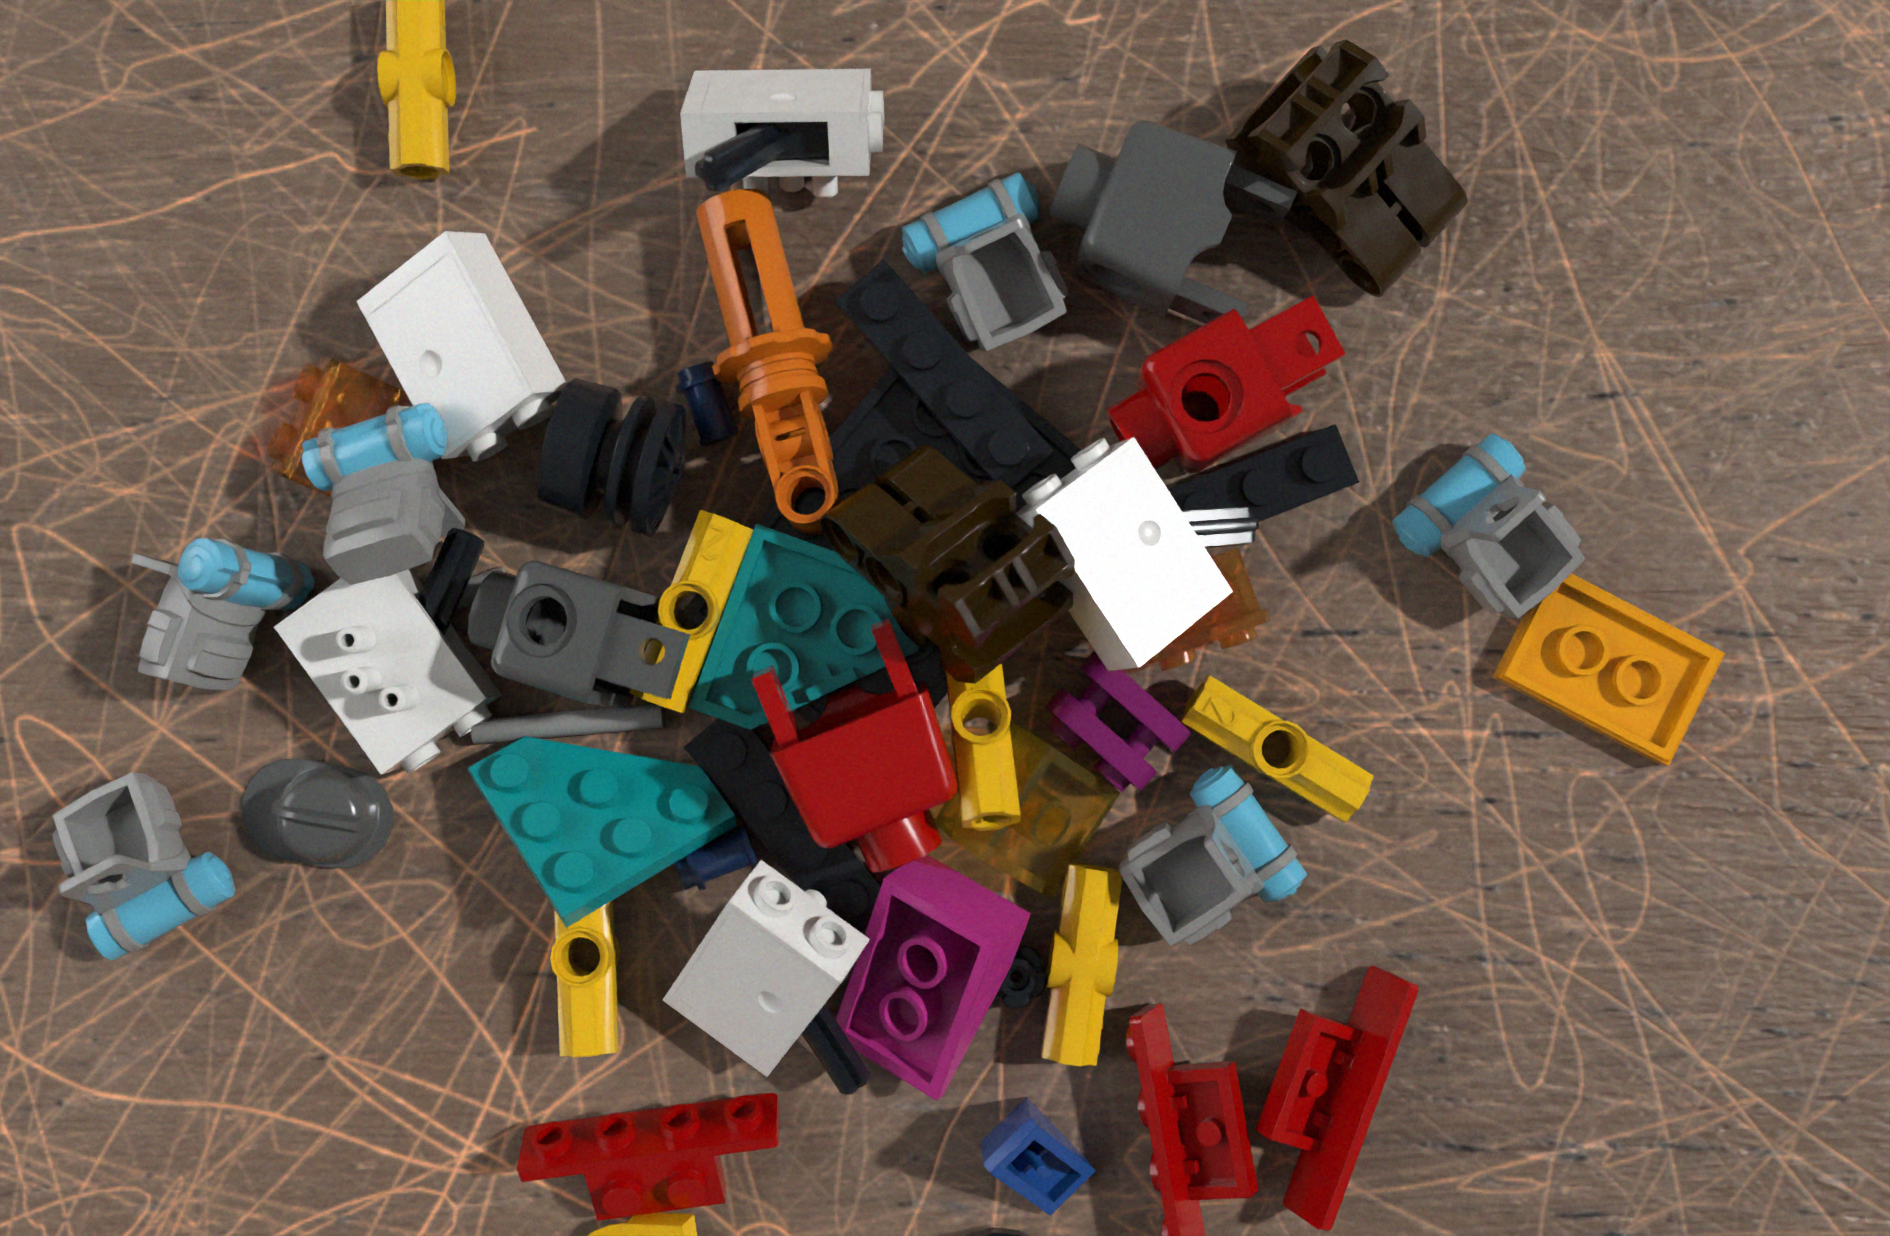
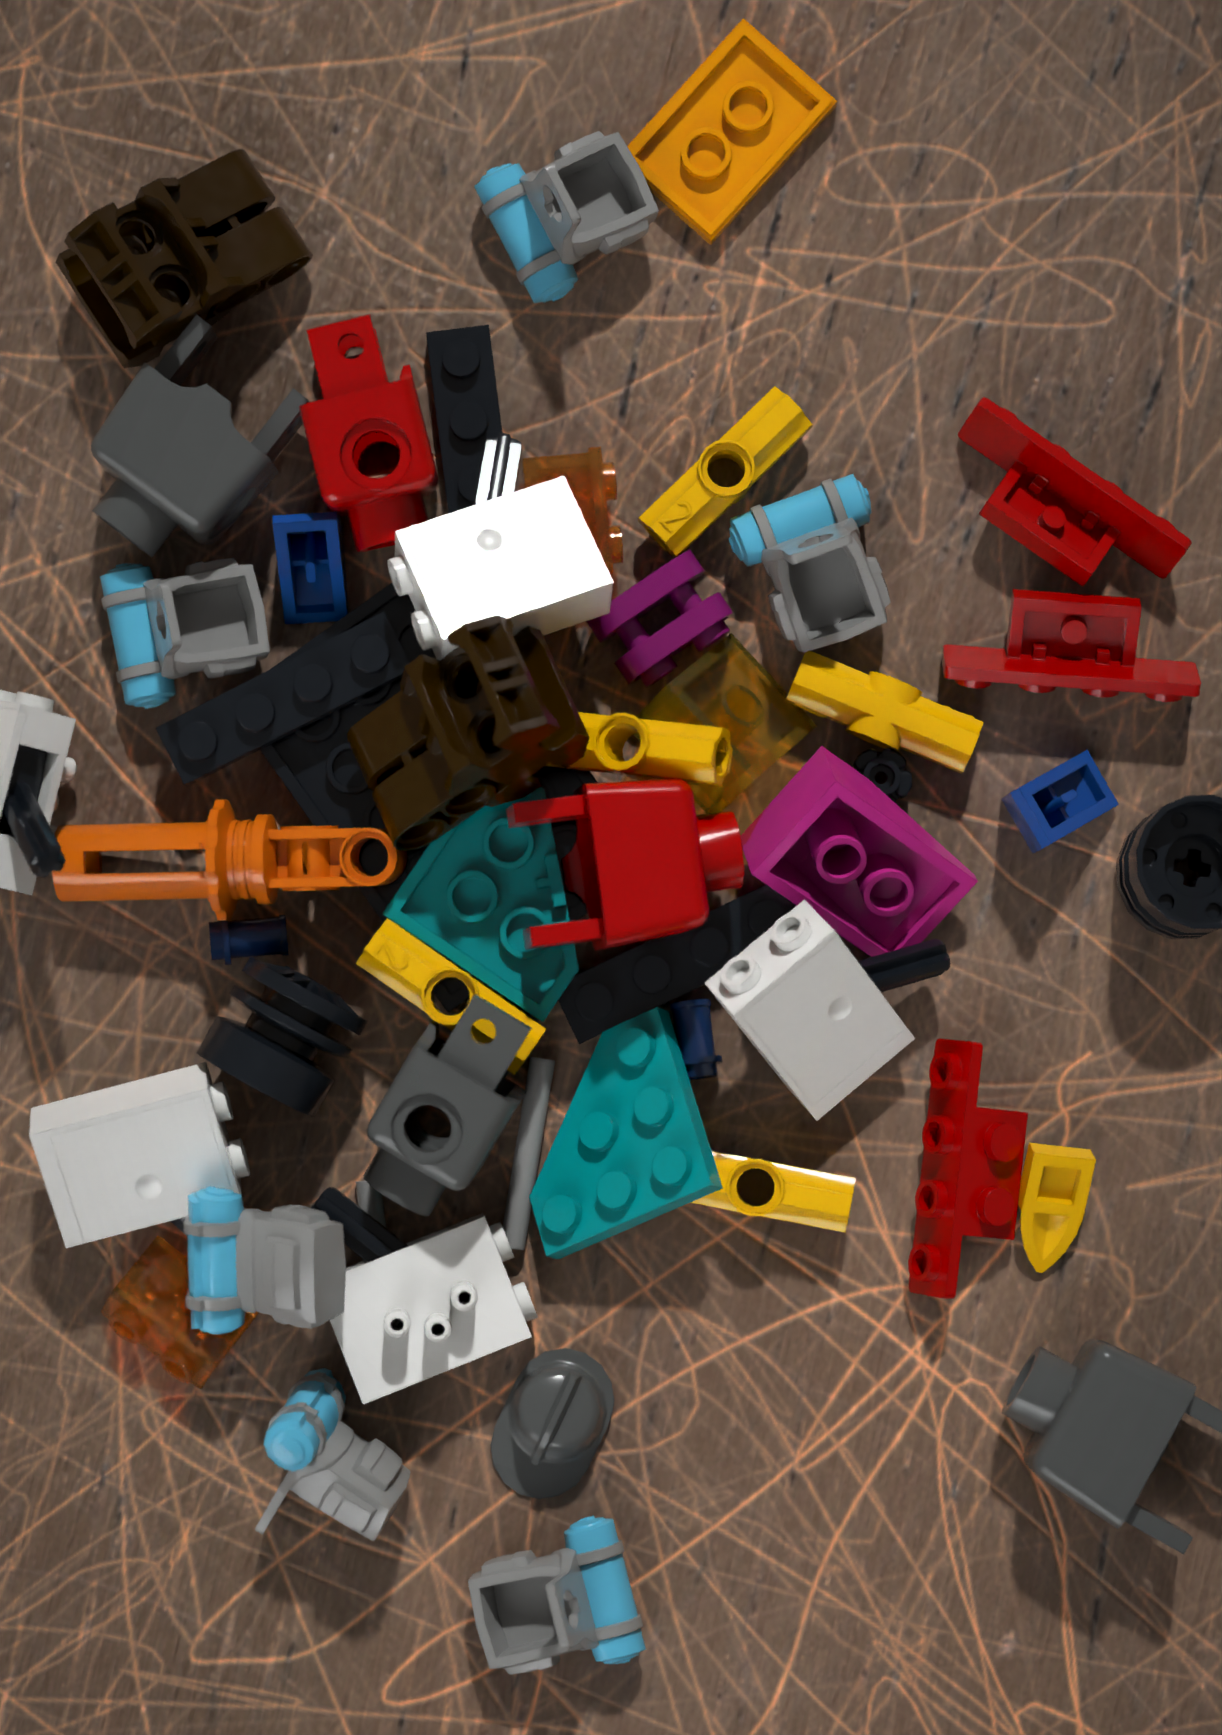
camera: 75 degrees left, 0 degrees up
none -> blue slope [272,512,348,624]

